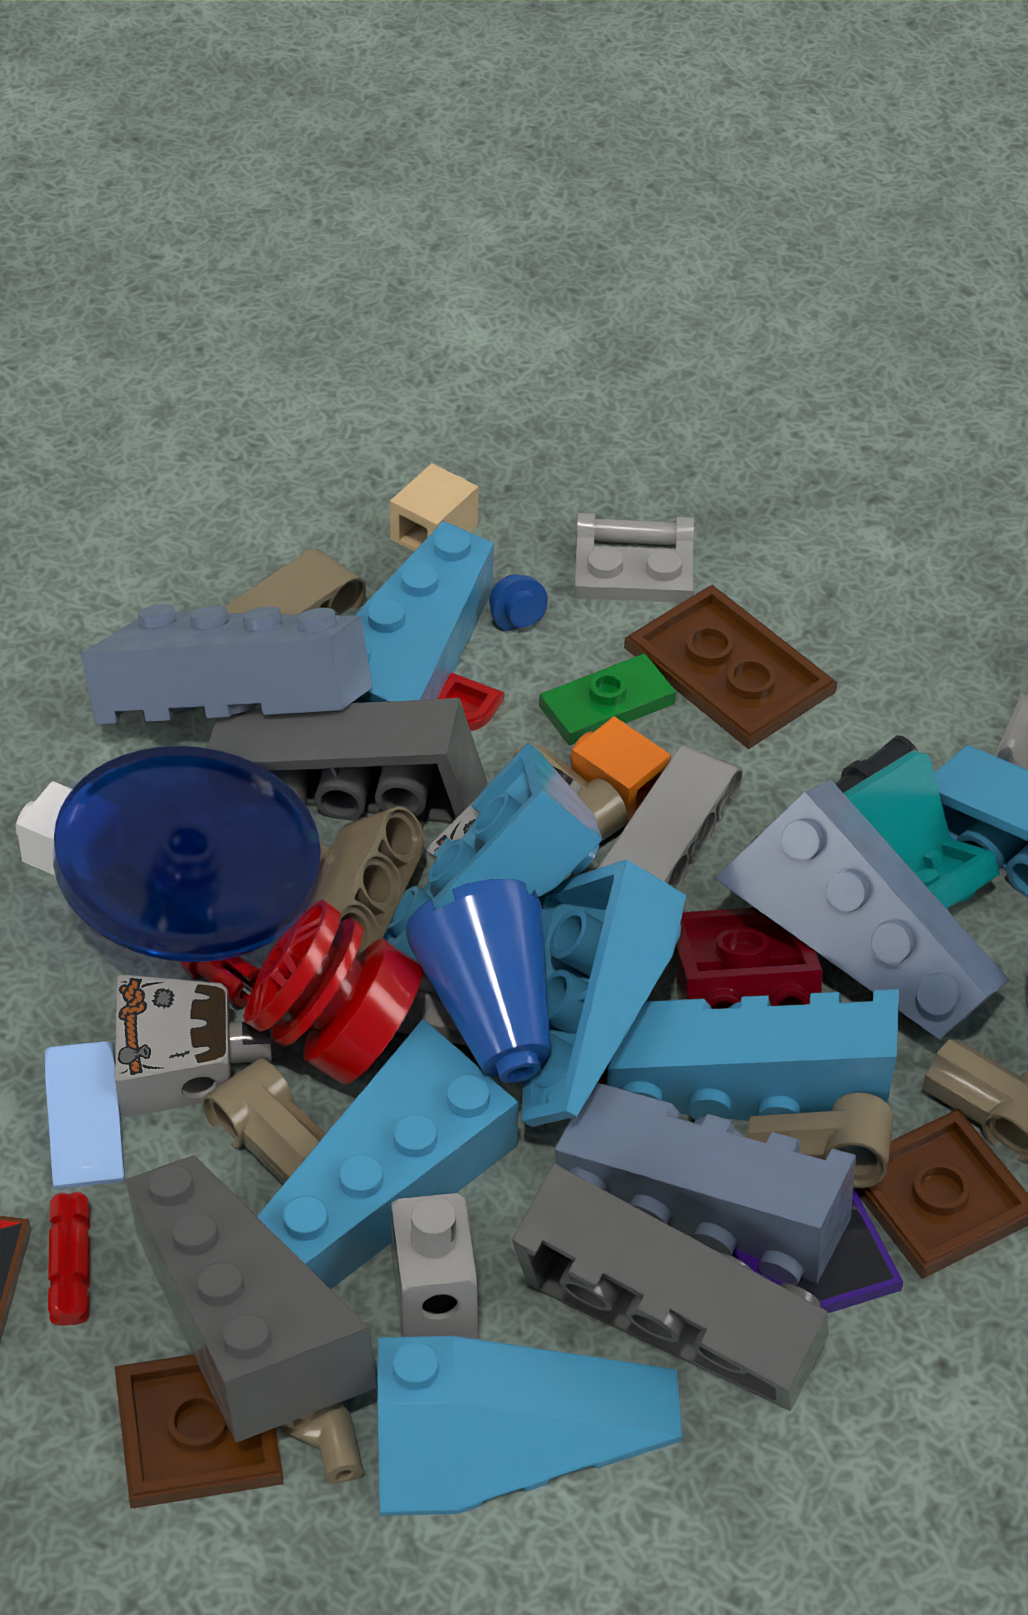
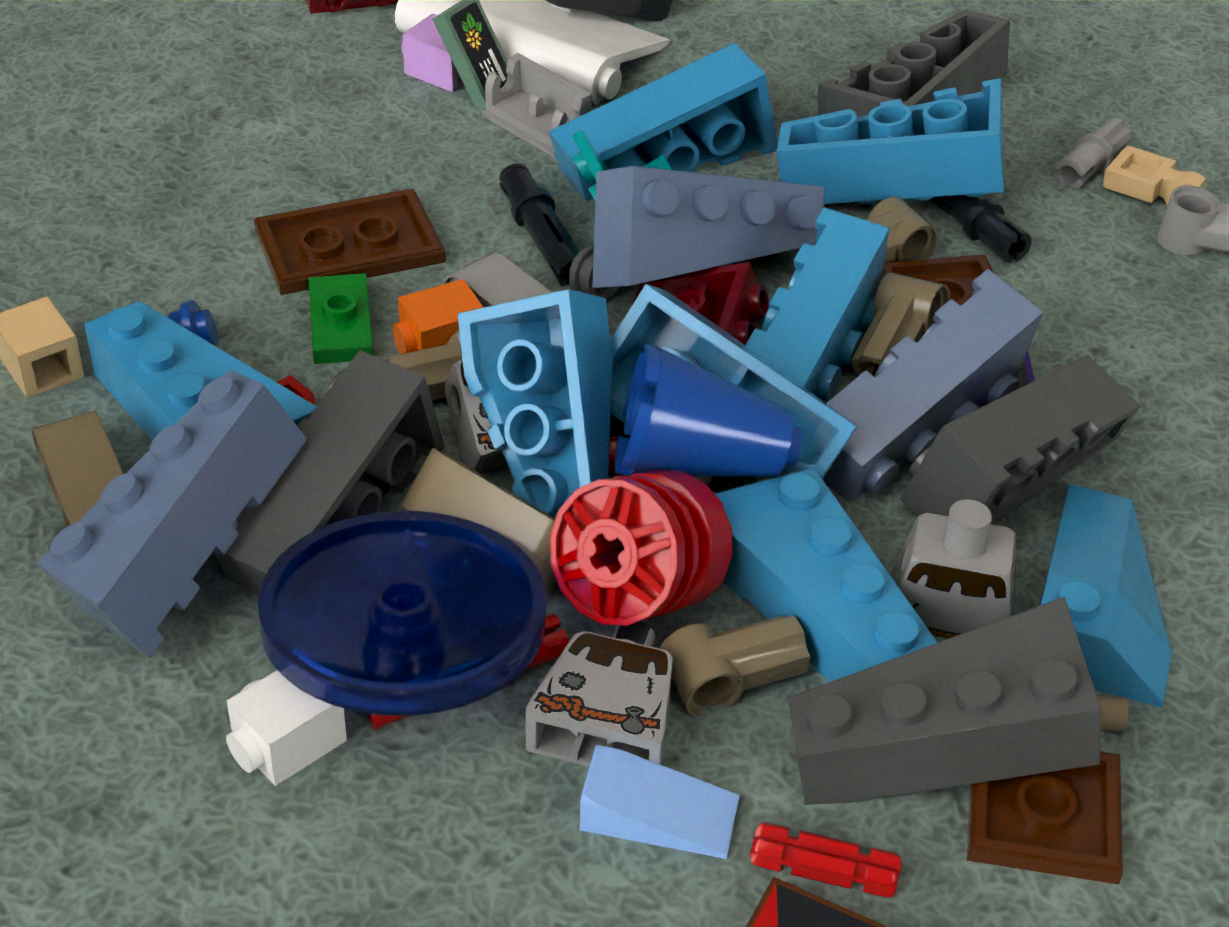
camera: 70 degrees left, 5 degrees down
light grey plate [574,512,694,603] -> none

